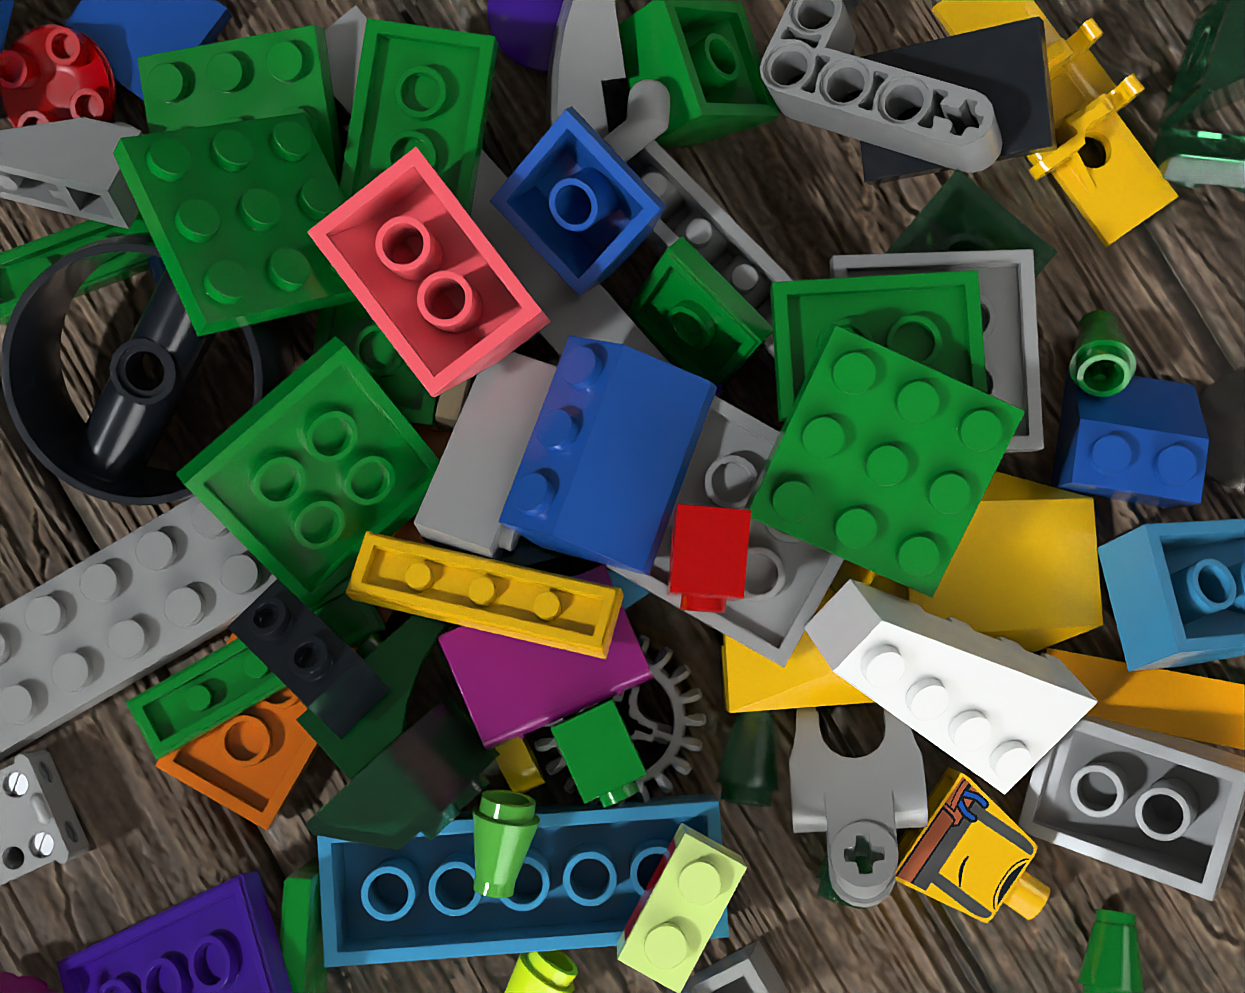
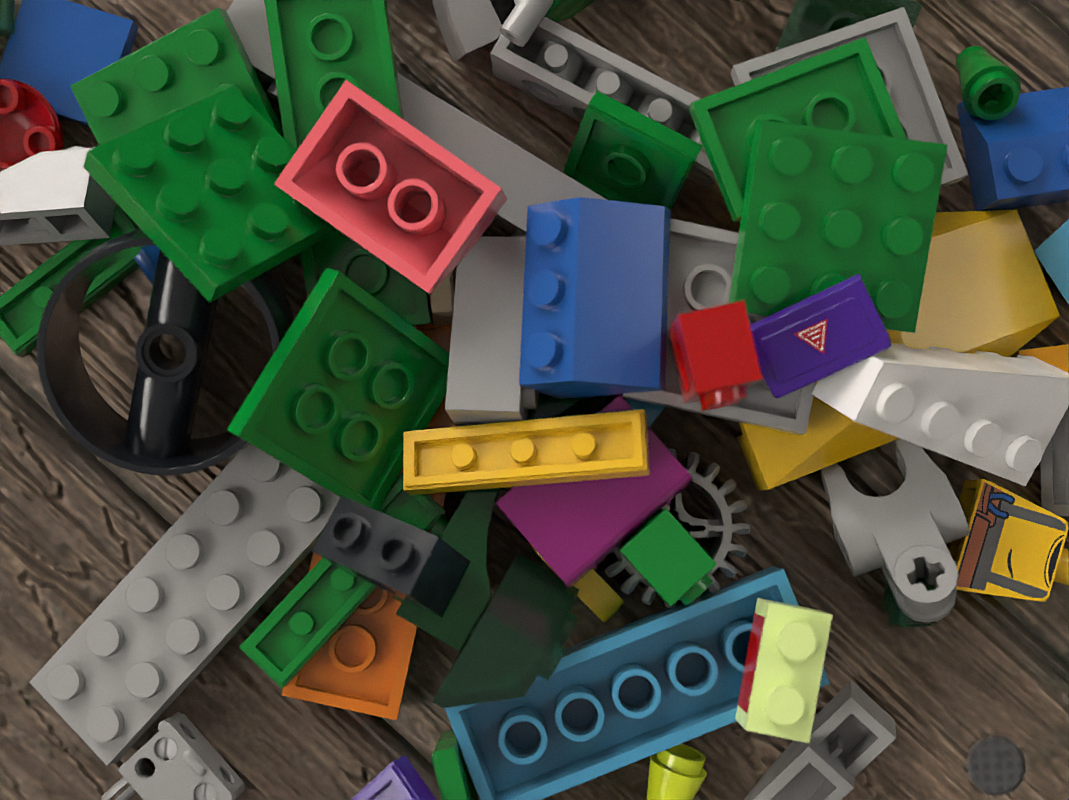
camera: 10 degrees left, 0 degrees up
bright green cone [472,790,540,898] -> none
blue slope [490,106,666,297] -> none
clear green cone [715,711,779,807] -> none
none -> dark purple slope [750,274,892,398]

